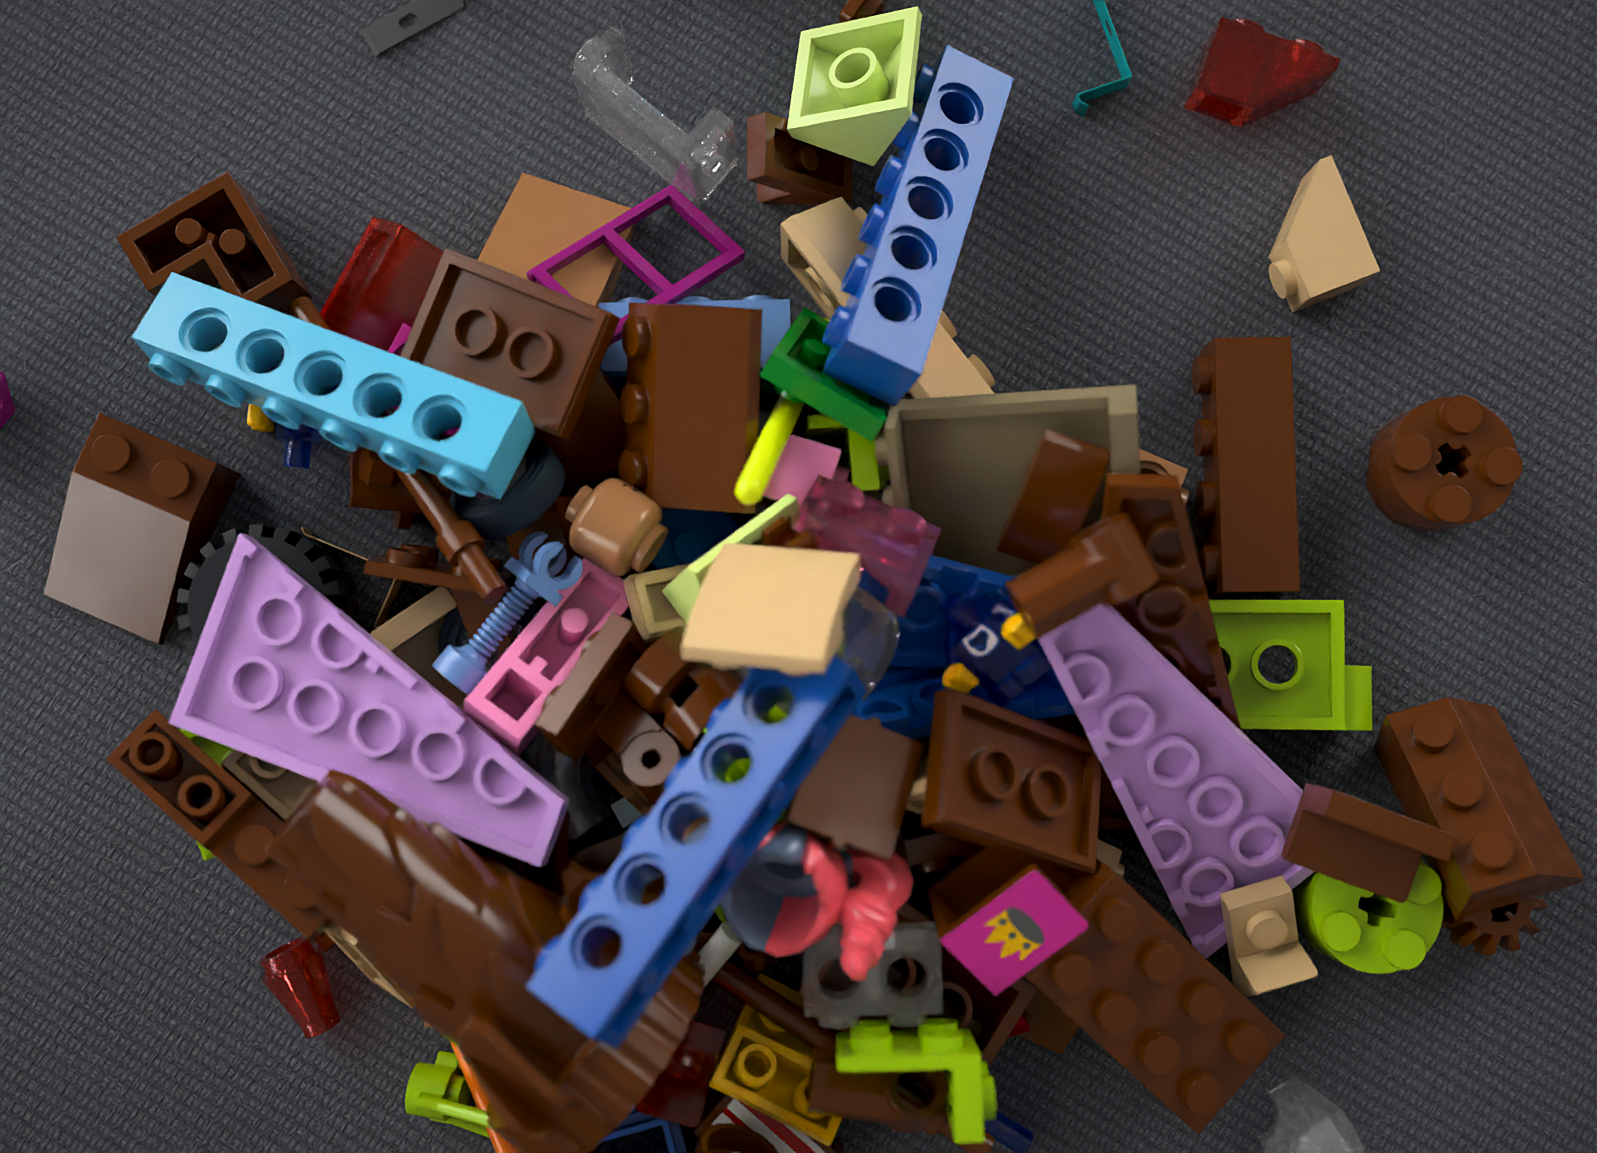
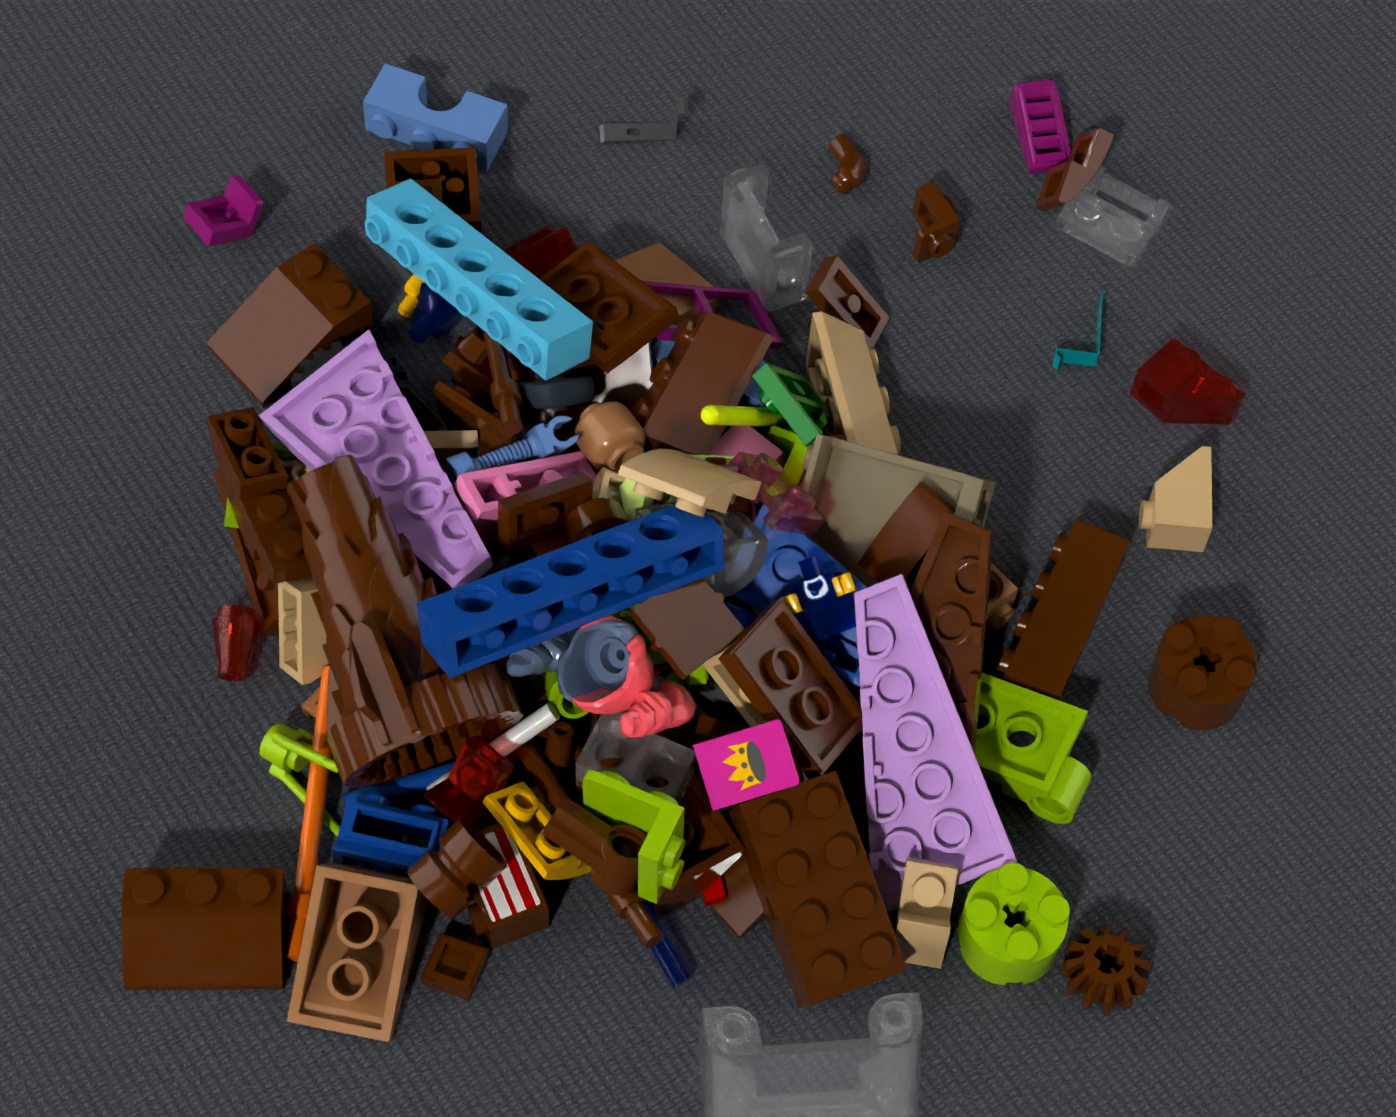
camera: 25 degrees right, 25 degrees down
yellowish green slope [787,6,922,166] -> none
brick [822,45,1014,406] -> none
reddish brown piece [1005,513,1160,639] -> none
reddish brown panel [1281,783,1457,903] -> none
reddish brown slope [1374,697,1585,920] -> none
none -> medium blue arch [363,63,508,171]

